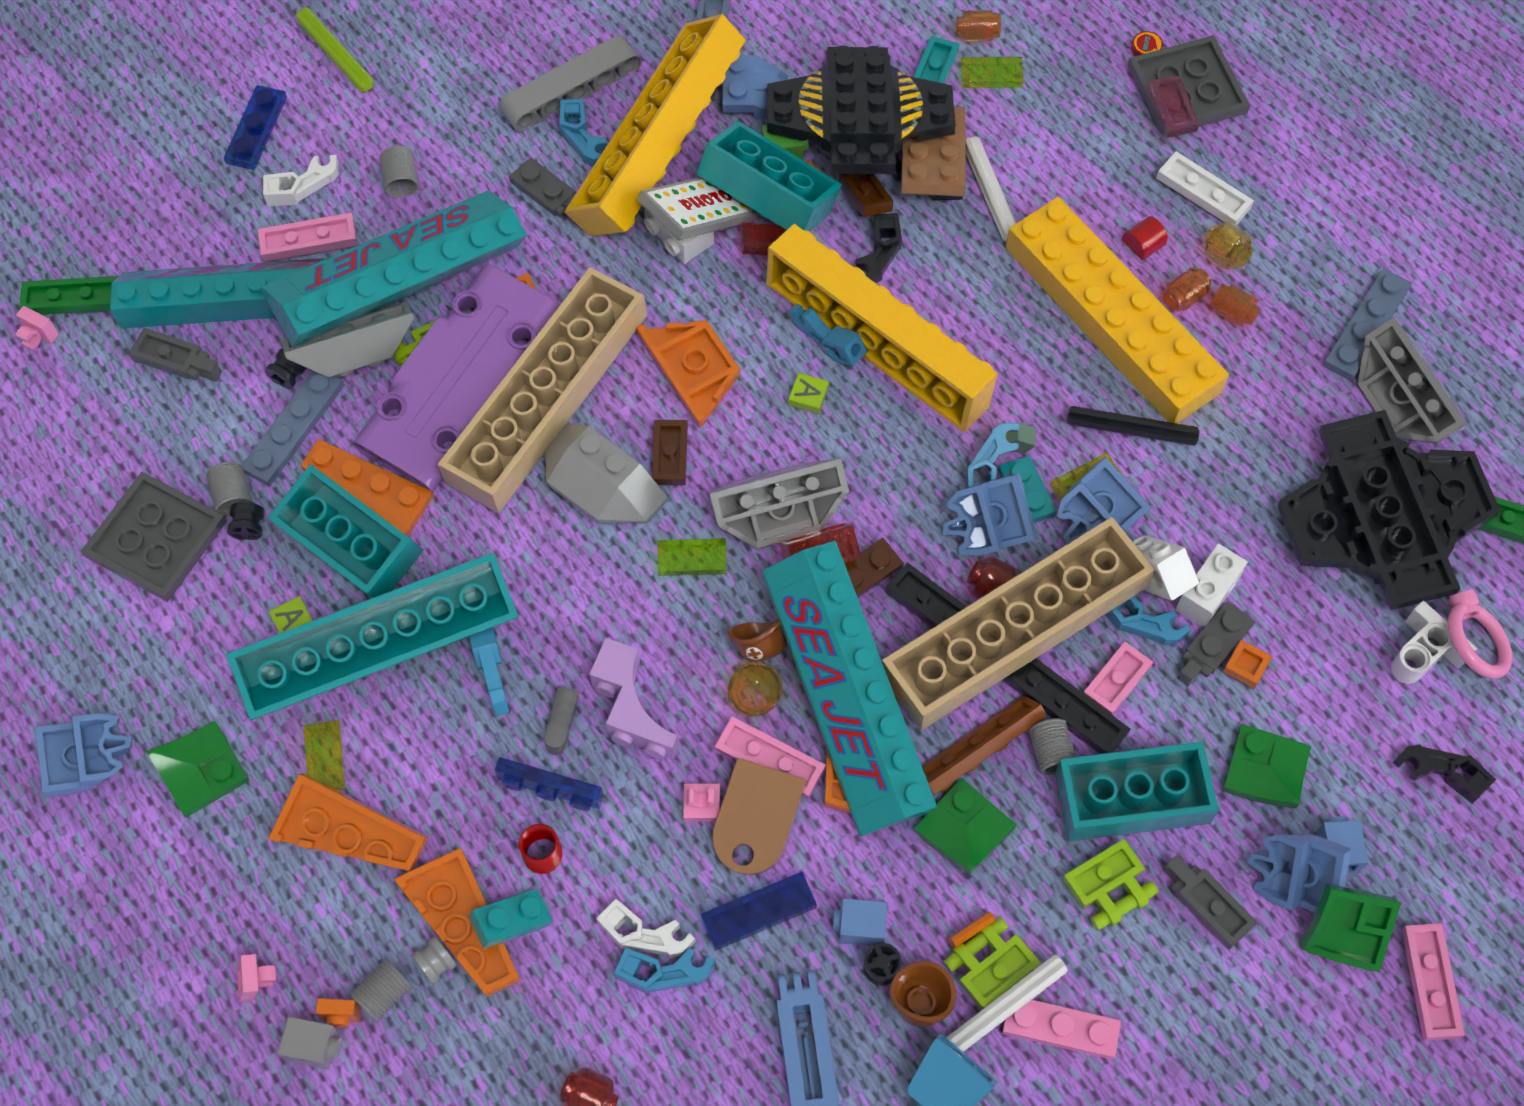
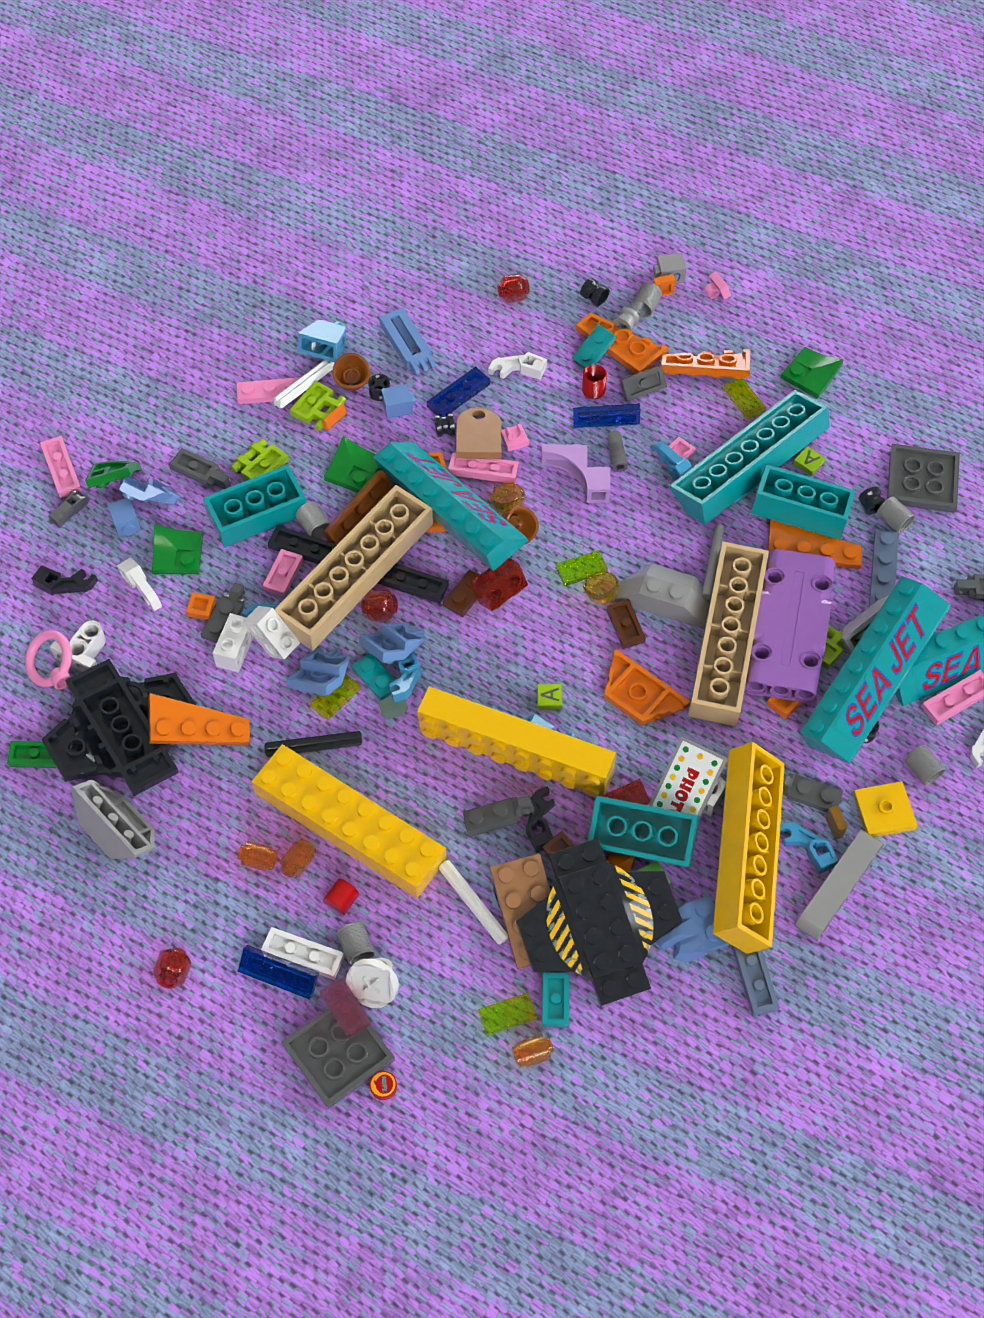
camera: 160 degrees right, 5 degrees down
medium blue plate [35,713,133,798] -> none
dark azure piece [614,948,715,994] -> none
light grey wedge [709,458,849,549] -> none
clear yellow head [1204,222,1253,270] -> none
sand blue plate [1323,268,1412,382] -> none
none -> flat silver bar [48,490,89,528]
none -> white piece [117,557,162,611]
none -> orange wing [148,693,250,745]
none -> clear red head [153,947,192,989]
none -> clear blue plate [237,945,320,1000]
none -> light grey piece [337,922,375,965]
none -> white tile [345,958,399,1008]
none -> black wheel [434,413,455,437]
none -> dark grey hinge [463,796,535,837]
none -> black wheel [580,277,610,307]
none -> clear yellow hair [583,570,620,604]
none -> dark grey plate [619,365,667,401]
none -> bright pink tile [669,437,696,460]
none -> light grey bar [702,524,724,600]
none -> pearl gold tile [825,806,847,840]
none -> yellow plate [853,781,918,837]

